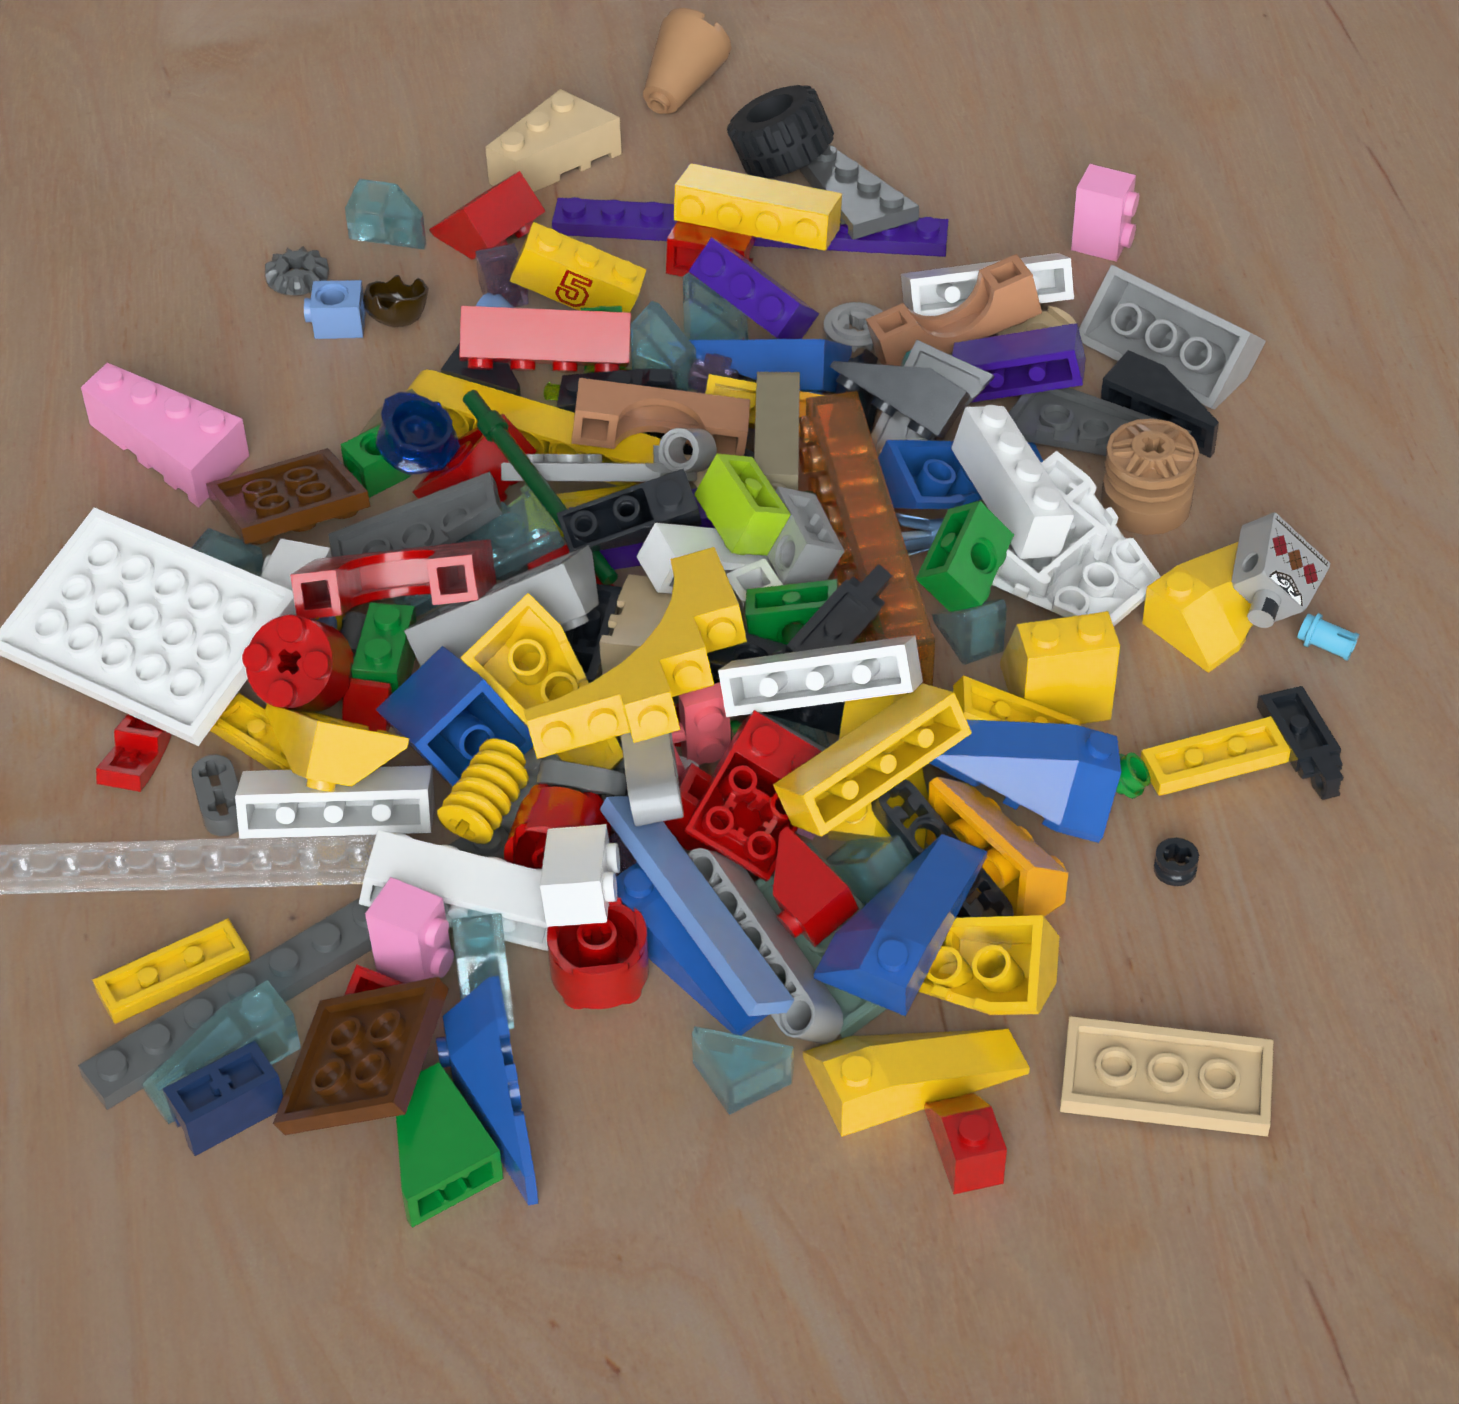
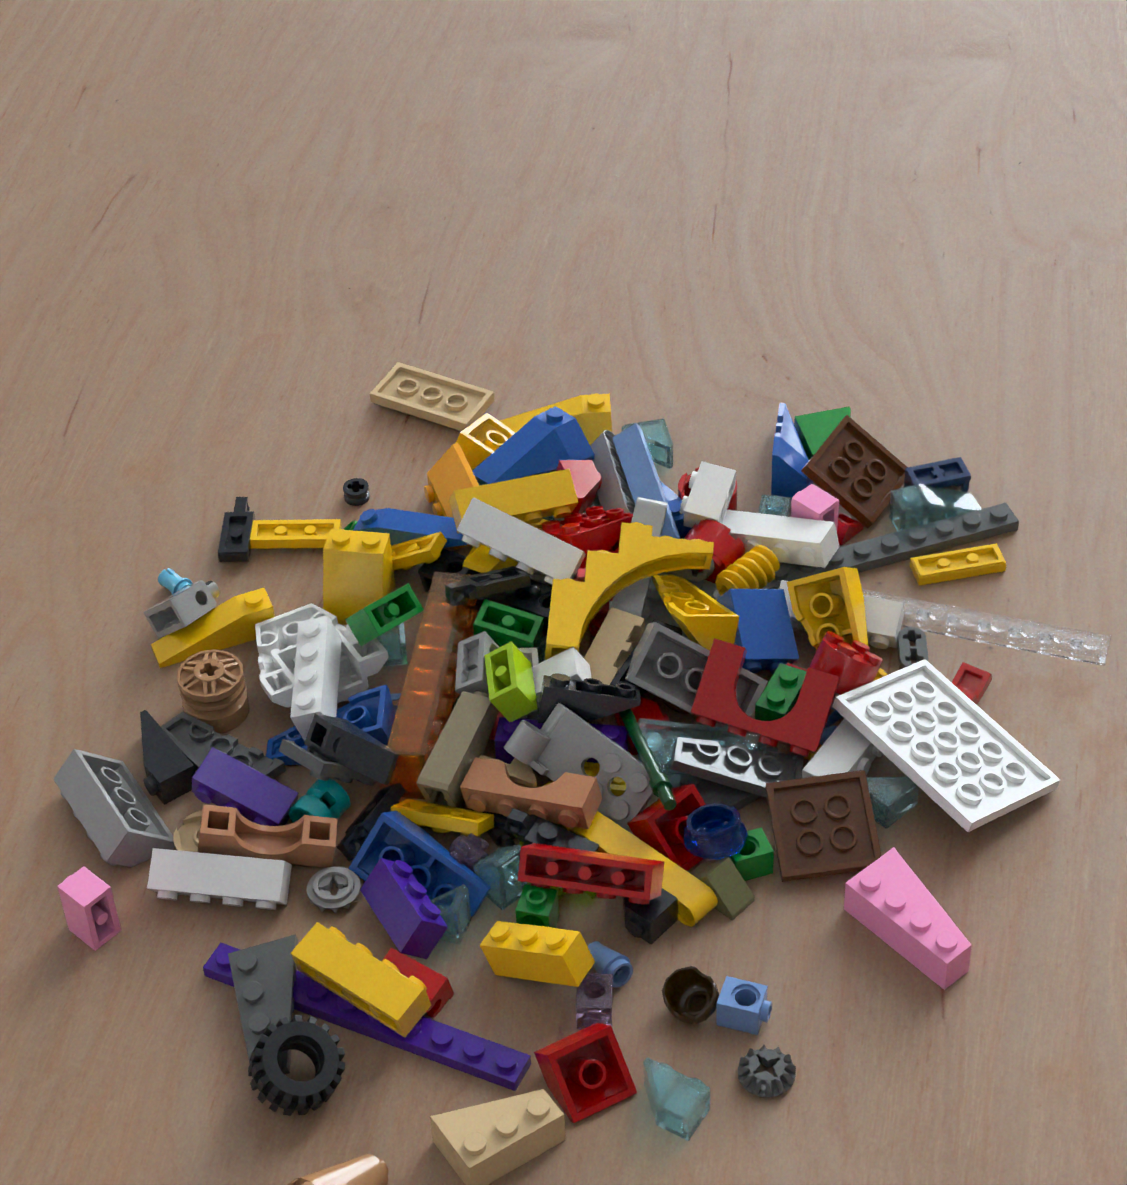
camera: 160 degrees left, 5 degrees down
red slope [924,1093,1007,1195] -> none

